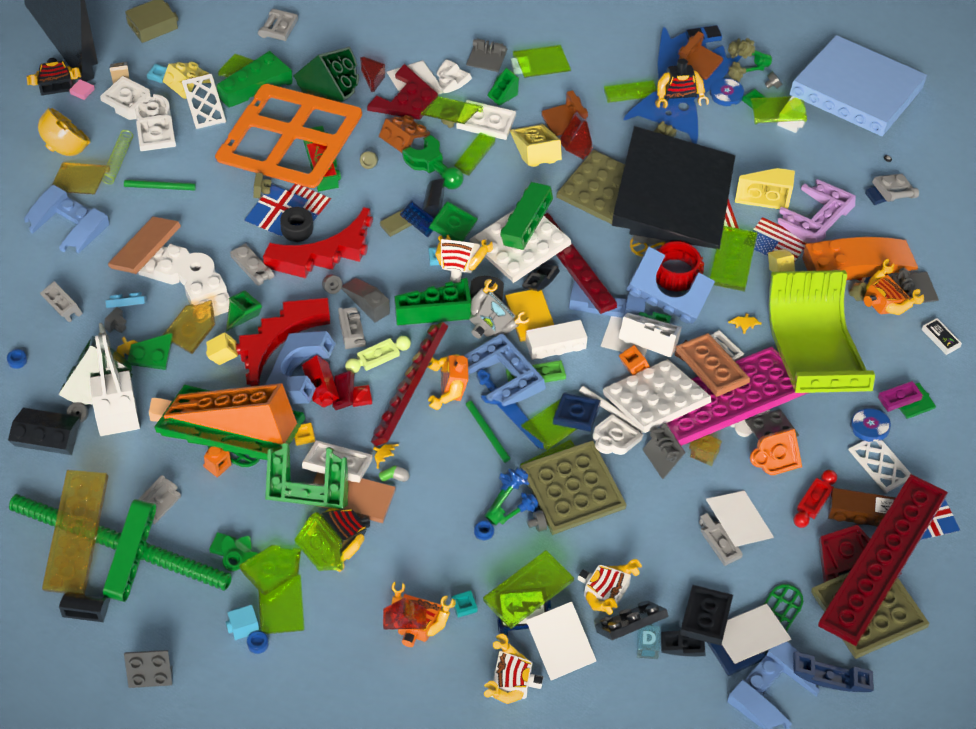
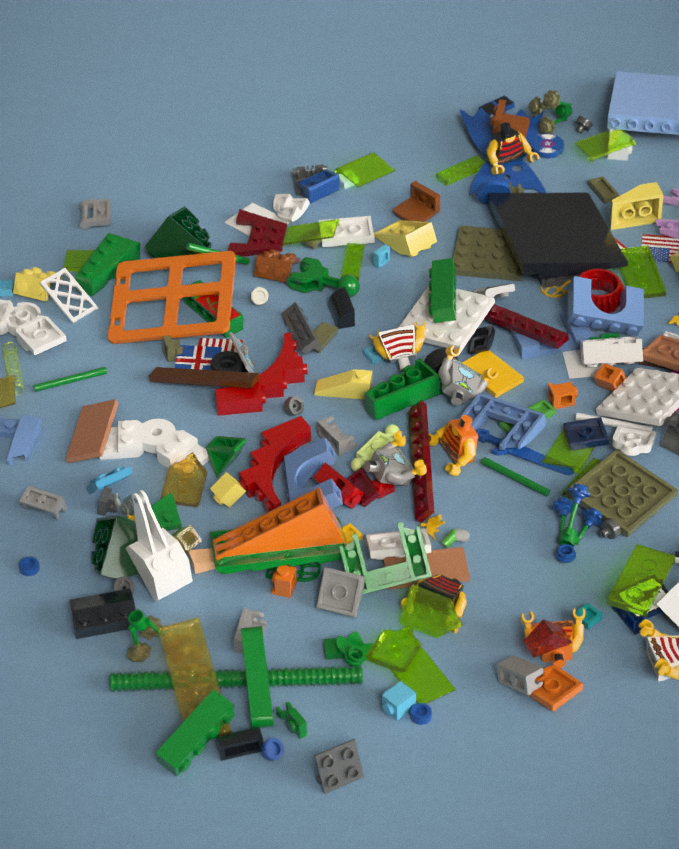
camera: 20 degrees left, 10 degrees down
light grey plate [230,244,274,286] -> none
dark grey slope [341,278,390,323] -> none
clear red slope [360,57,385,92] -> none
clear blue tile [400,201,434,237] -> none
green plate [429,201,478,242] -> none
green slope [487,68,519,106] -> none
white brick [525,320,587,360] -> none
clear red slope [560,111,593,160] -> none
green tile [742,89,767,110] -> none
none -> plant [127,609,185,663]
none -> reddish brown tile [149,367,260,388]
none -> green brick [155,689,235,776]
none -> clear yellow brick [172,524,202,553]
none -> green bar [186,243,250,265]
none -> light grey door [229,332,260,375]
none -> blue tile [261,738,284,761]
none -> green plate [276,702,307,739]
none -> dark grey hinge [282,302,323,355]
none -> blue slope [297,169,340,204]
none -> light yellow slope [314,369,373,400]
none -> light grey tile [316,567,366,617]
none -> light grey torso [364,431,427,486]
none -> medium azure tile [373,244,390,268]
none -> plate [472,284,515,297]
none -> blue tile [476,180,511,204]
none -> light grey hinge [496,655,544,696]
none -> orange plate [529,666,583,712]
none -> orange brick [548,382,578,409]
none -> olive tile [588,176,619,204]

